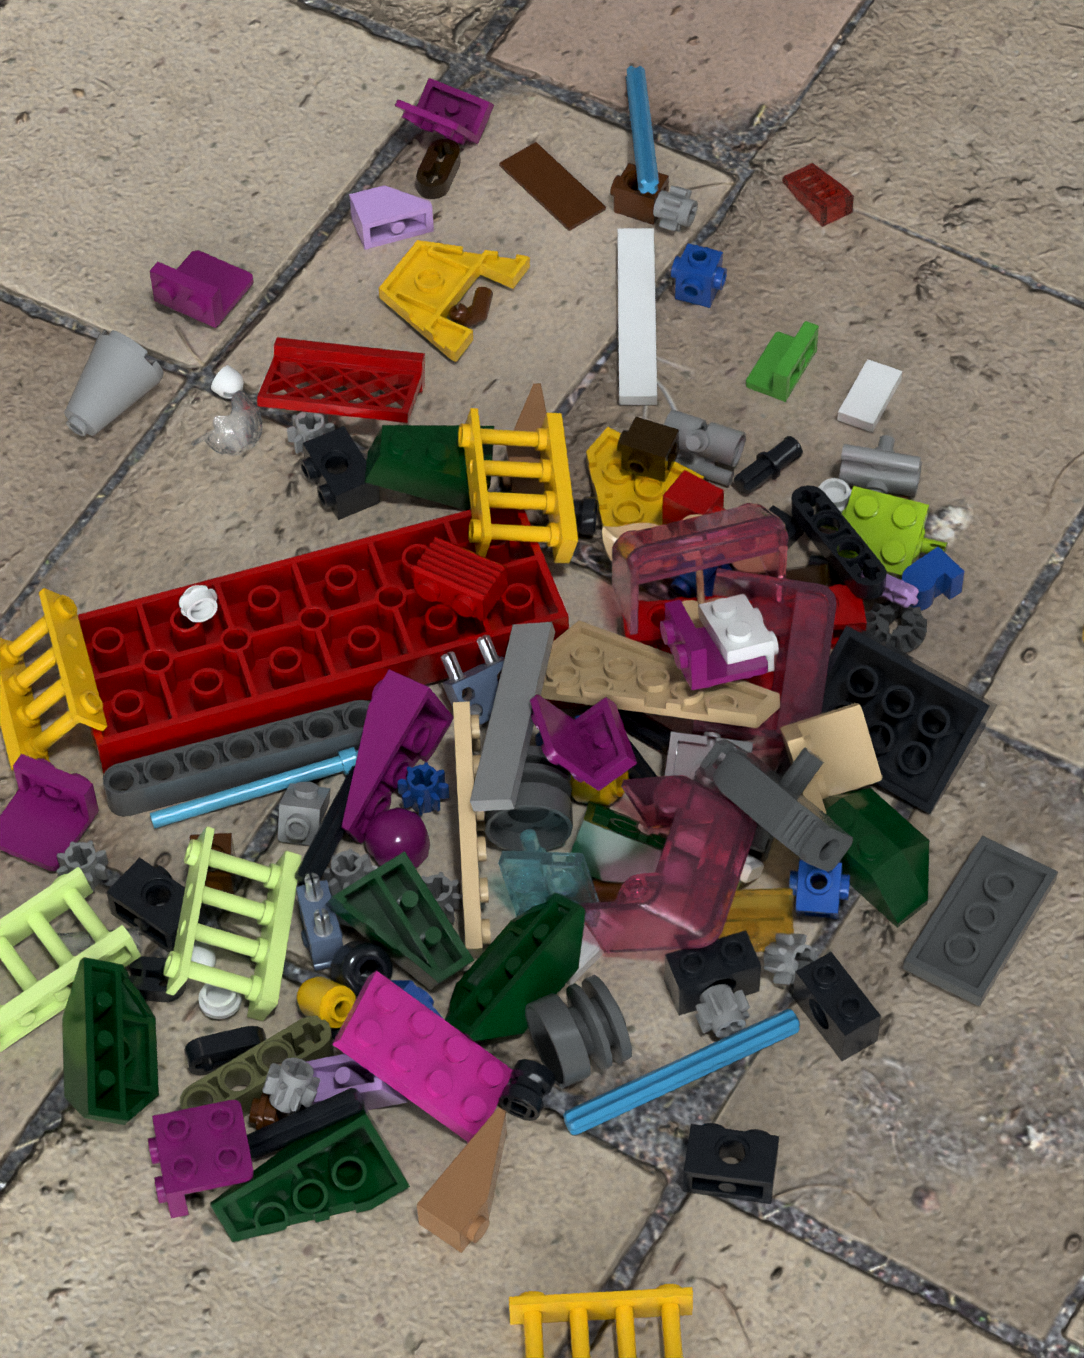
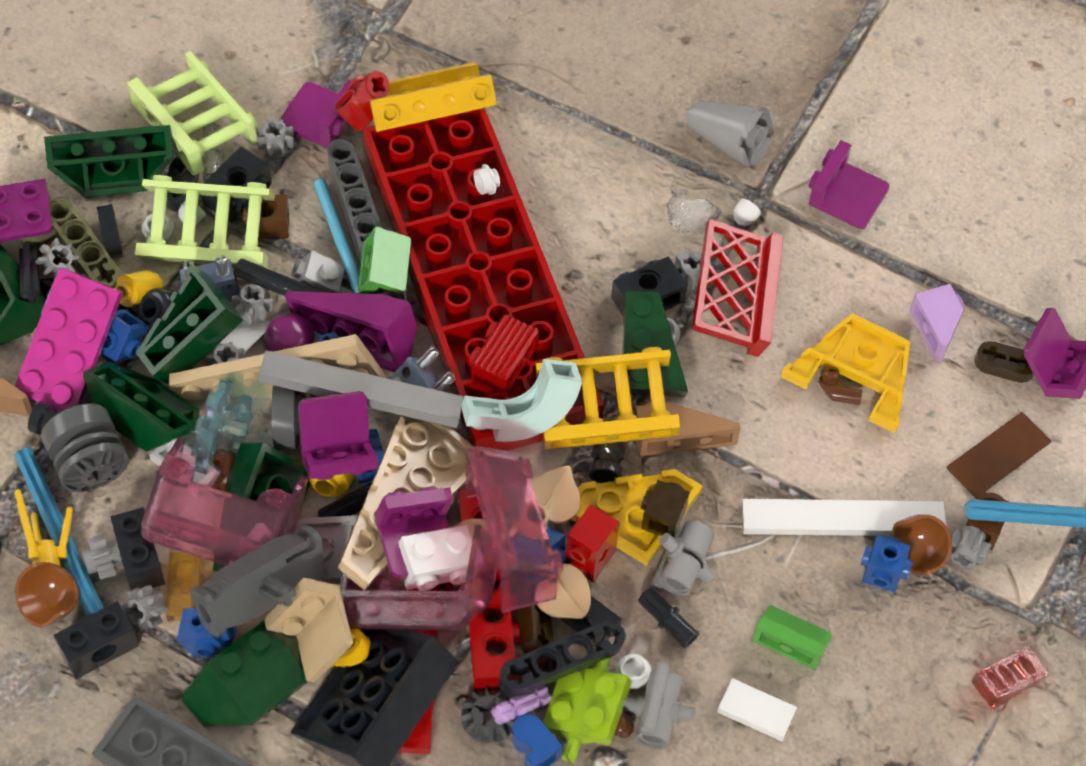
camera: 85 degrees right, 5 degrees up
none -> yellow plant [15,489,73,566]
none -> dark orange helmet [15,562,79,627]
none -> red piece [334,71,390,131]
none -> panel [357,226,411,294]
none -> light aqua arch [461,359,582,442]
none -> dark orange helmet [892,514,952,575]

